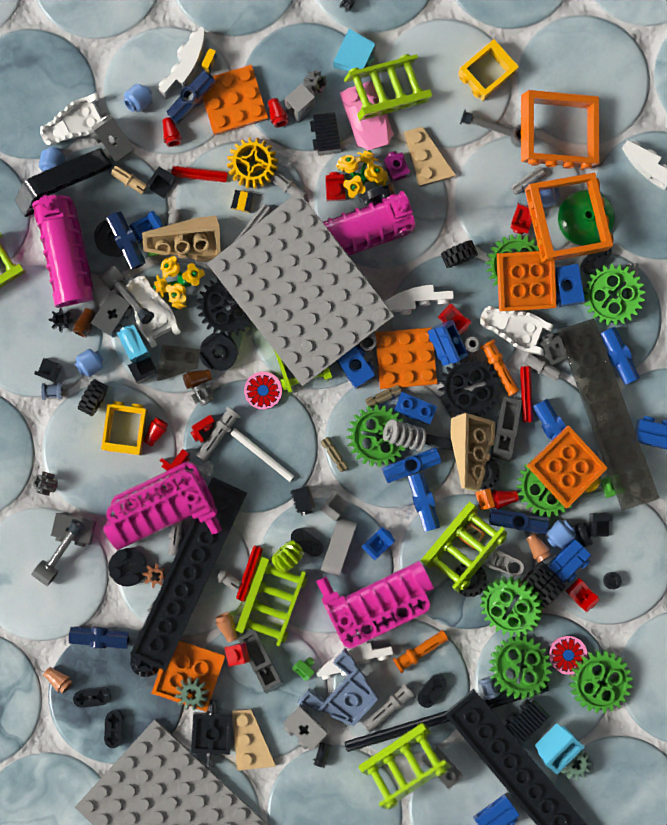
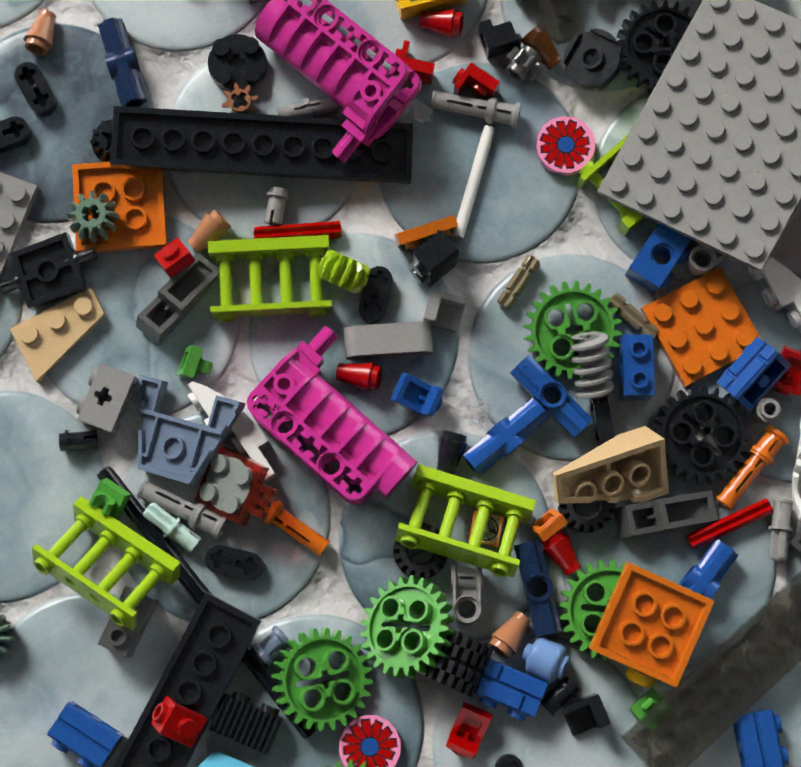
camera: 75 degrees right, 5 degrees down
none -> bright green tile [88,478,131,520]
none -> light aqua axle [143,503,201,553]
none -> red bracket [151,696,207,748]
none -> piece [194,445,277,526]
none -> red cone [336,362,382,392]
none -> orange plate [394,215,458,249]
none -> black cone [437,430,468,475]
none -> black panel [478,19,522,60]

